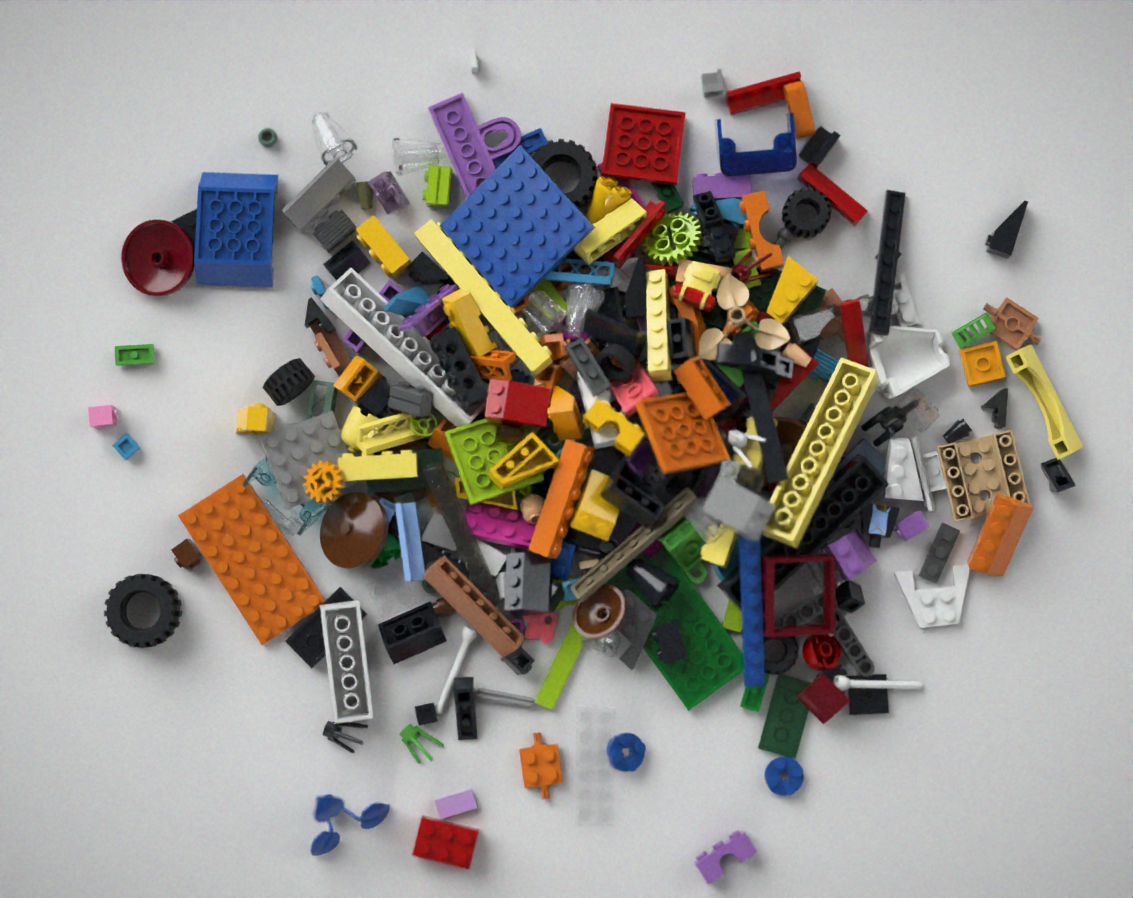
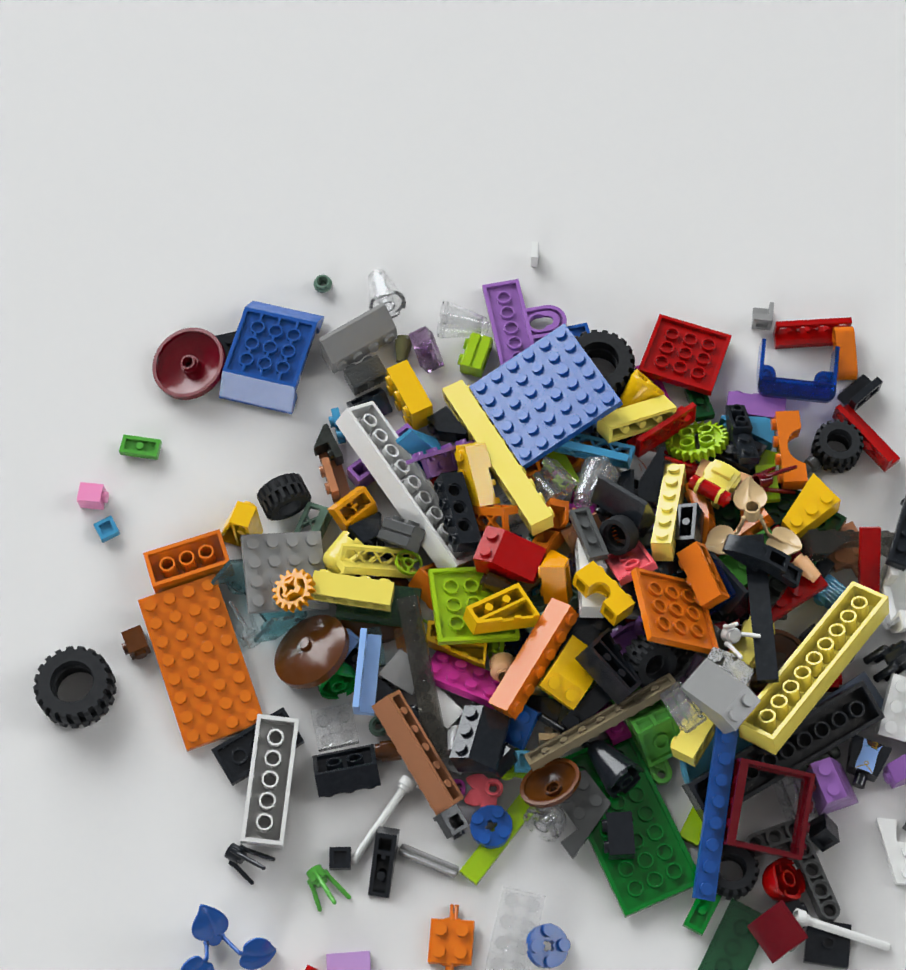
camera: 10 degrees right, 20 degrees down
none -> orange slope [143,529,234,594]
none -> blue plate [470,805,513,849]

